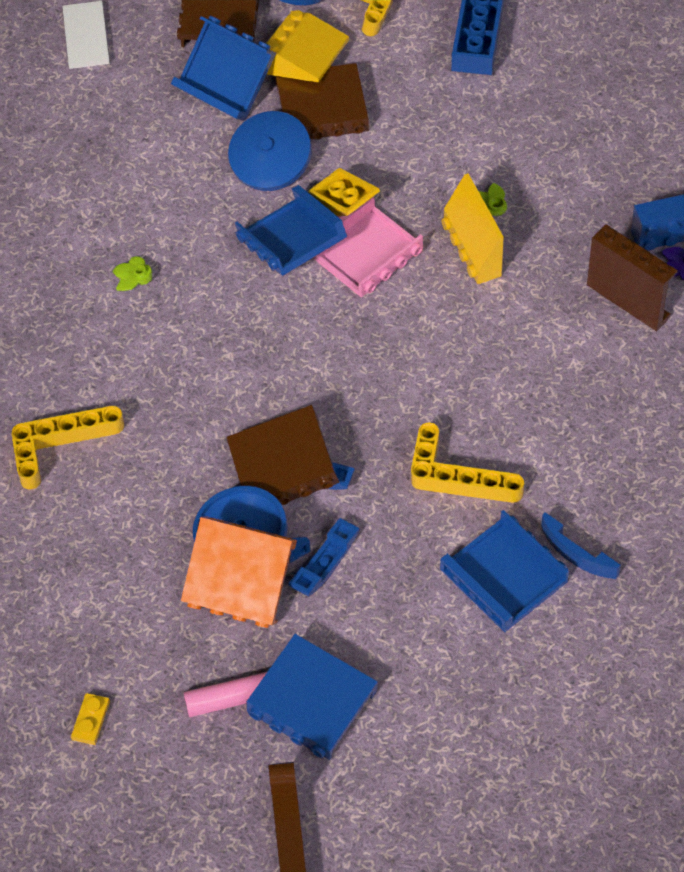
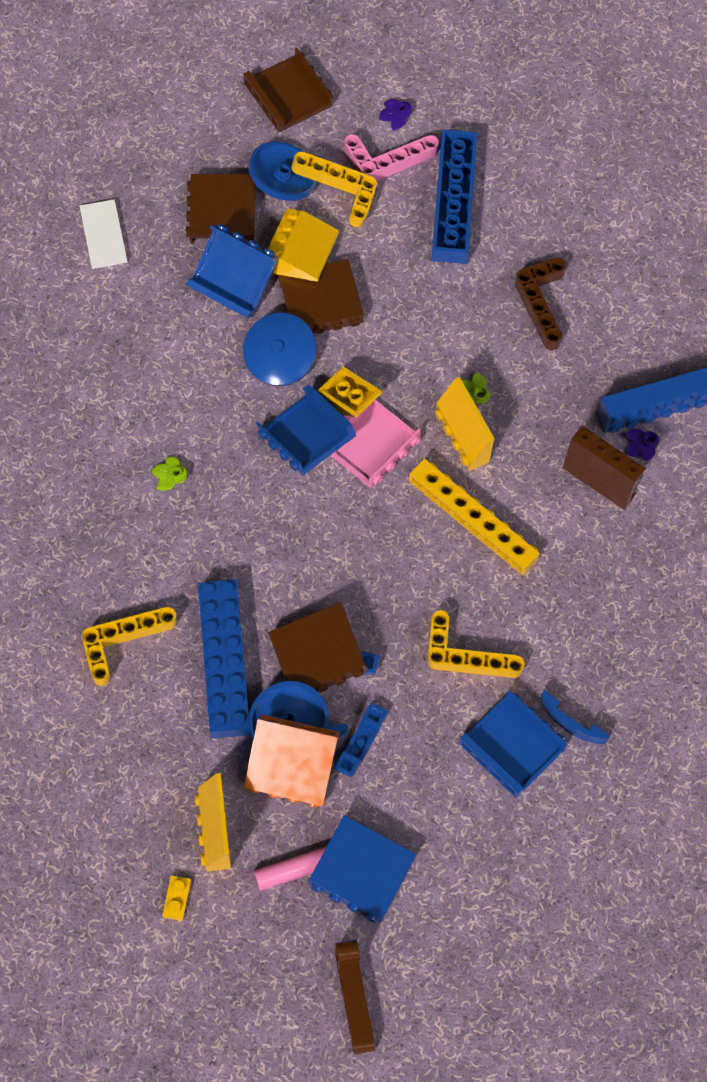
camera: 10 degrees left, 10 degrees up
none -> yellow slope [195,773,231,871]
none -> blue brick [198,579,250,739]
none -> yellow brick [409,459,540,576]
none -> reddish brown beam [515,258,566,351]

